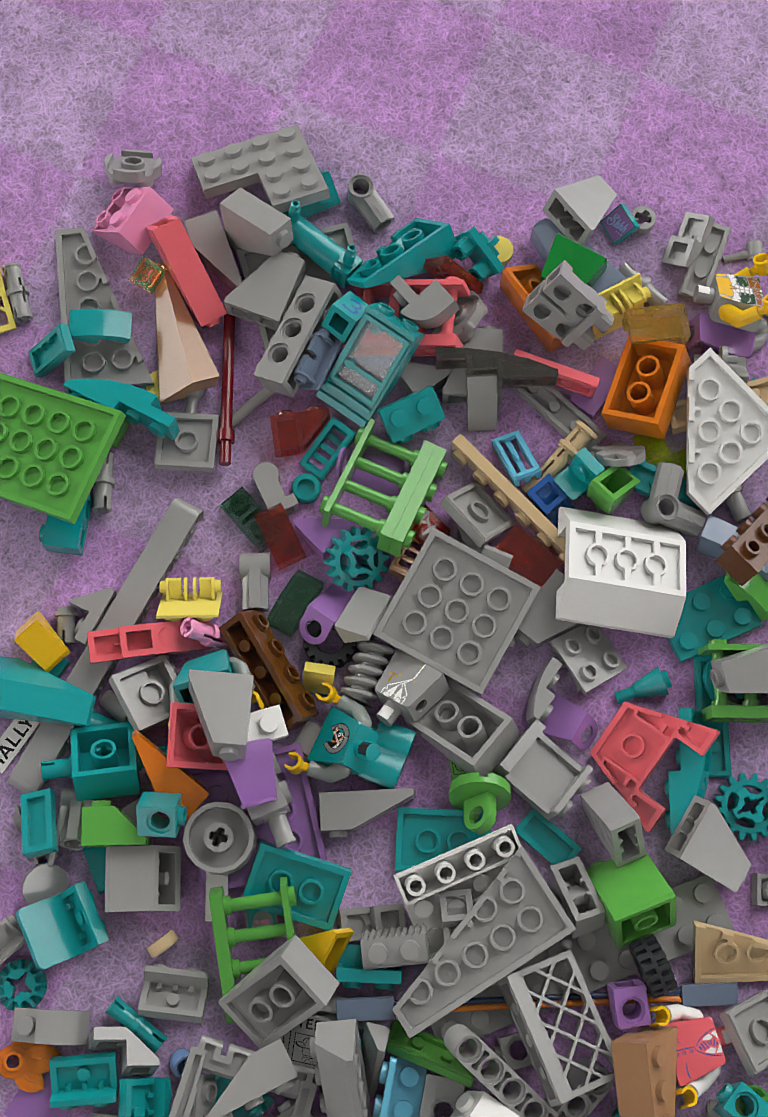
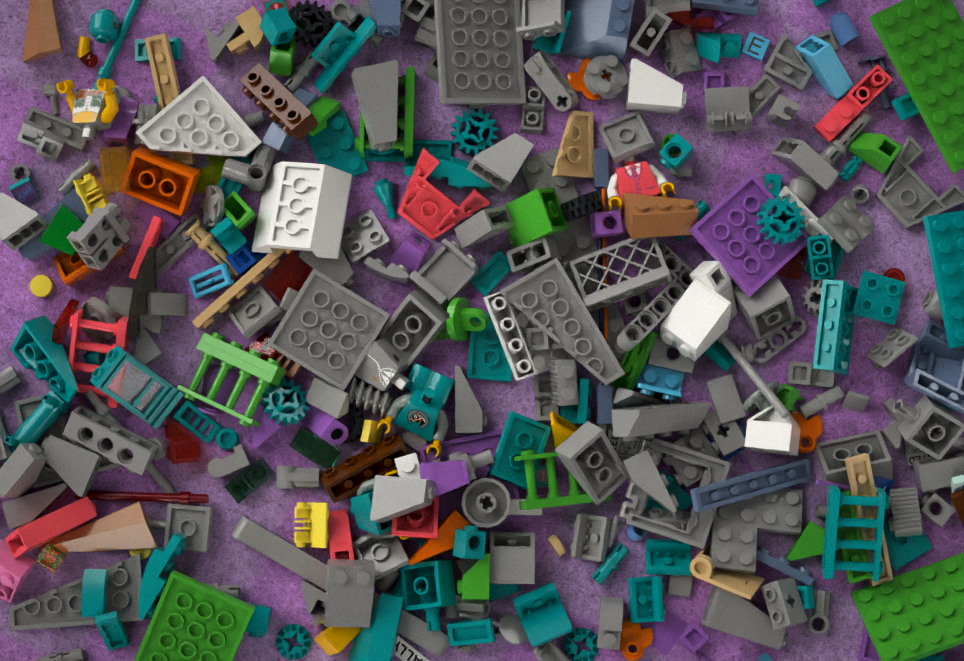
camera: 80 degrees left, 10 degrees up
light grey slope [88,1027,160,1076] -> none
bright pink pin [180,617,231,652] -> none
clear red tile [254,503,307,570] -> none
sand blue hinge [294,328,343,391] -> none
teal brick [321,291,368,343] -> none
teal bracket [377,385,446,445] -> none
light grey brick [390,275,460,329] -> none
teal hips [451,226,505,282] -> none
none -> light grey tile [149,437,167,460]
none -> teal gear [275,624,311,660]
none -> light grey slope [324,559,375,628]
none -> light grey bar [607,515,626,548]

